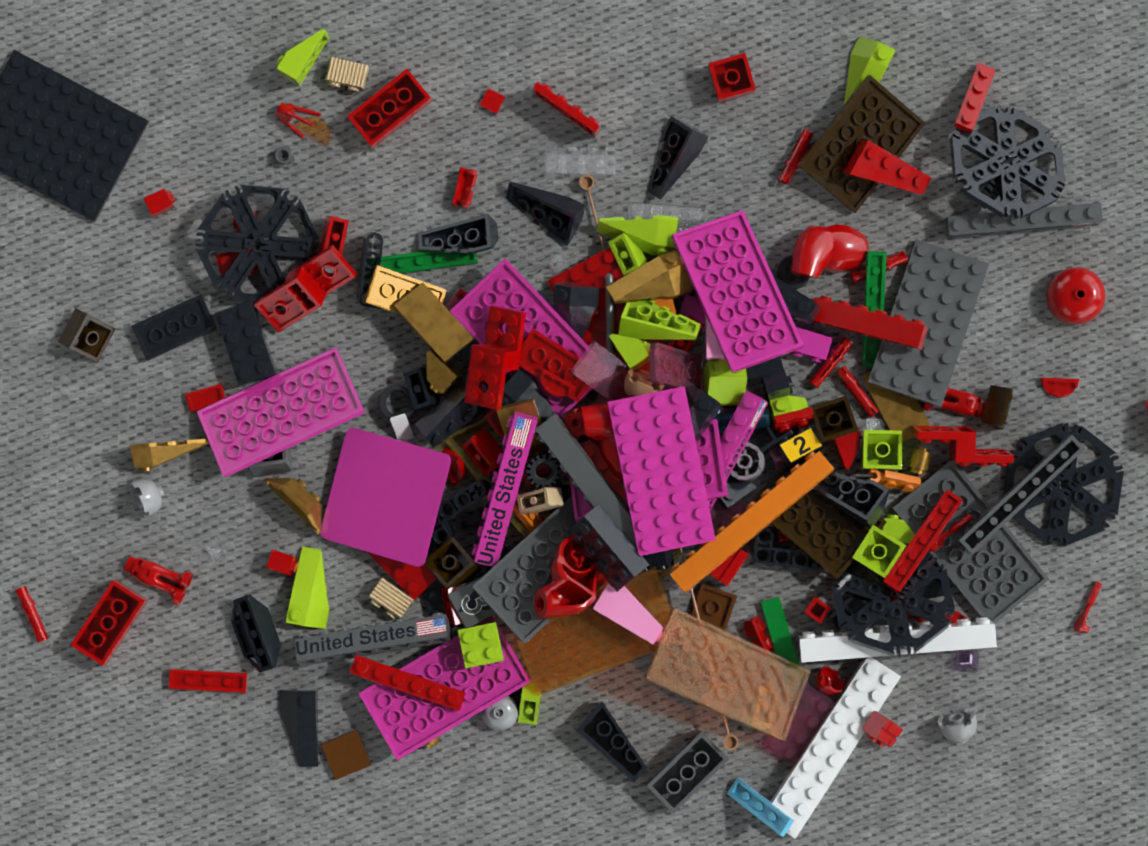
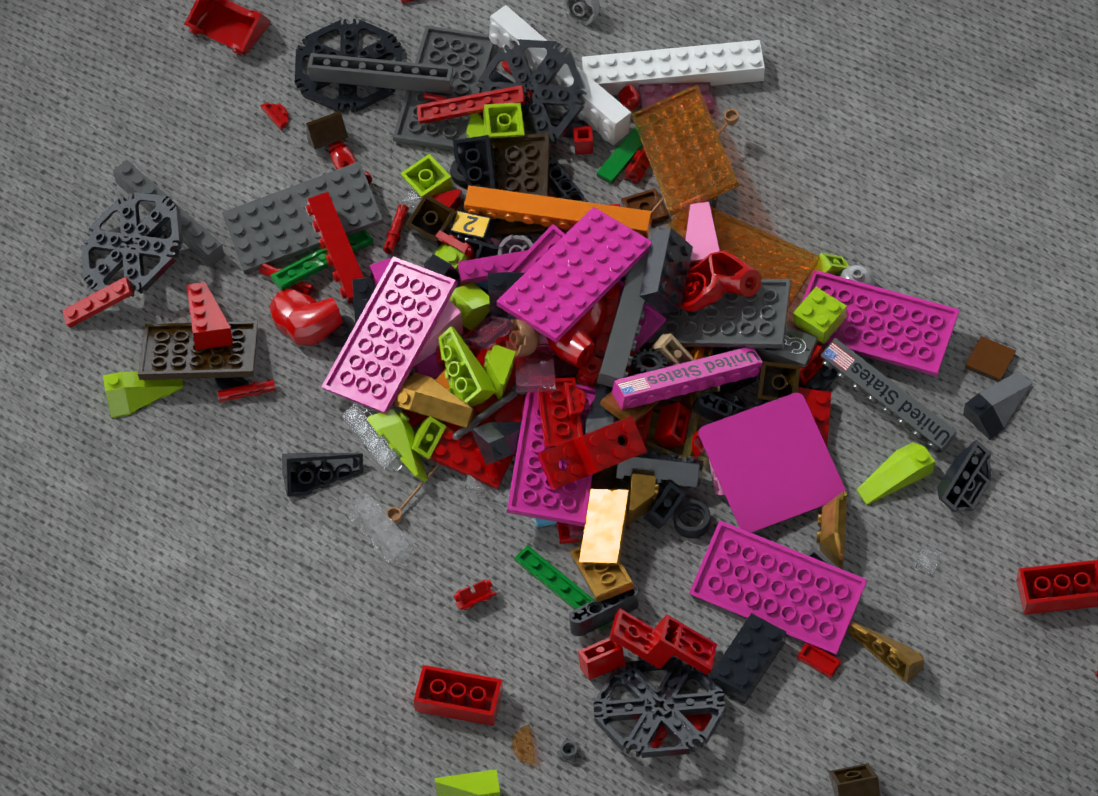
camera: 130 degrees left, 30 degrees down
red piece [124,556,193,606] -> none
light grey cylinder [129,479,164,518] -> none
black plate [131,294,218,361] -> none
red plate [169,669,248,693] -> none
red brick [266,549,298,576] -> none
red plant [276,102,321,138] -> none
tan brick [326,57,369,92] -> none
red plate [350,655,466,711] -> none
tan brick [369,577,414,619] -> none
white sticker [390,413,414,441] -> none
black wedge [418,214,498,253] -> none
red tile [480,88,506,114] -> none
black wedge [506,182,586,246] -> none
red plate [533,82,600,138] -> none
black wedge [575,701,647,782] -> none
dark grey brick [646,730,729,814] -> none
red brick [708,53,756,103] -> none
medium azure plate [727,778,794,837] -> none
red pin [809,336,854,388] -> none
pearl gold tile [861,373,931,443] -> none
red brick [862,711,903,747] -> none
orange plate [867,469,921,493] -> none
pearl gold brick [909,446,932,476] -> none
red bracket [912,426,1014,466] -> none
red cylinder [1046,267,1106,325] -> none

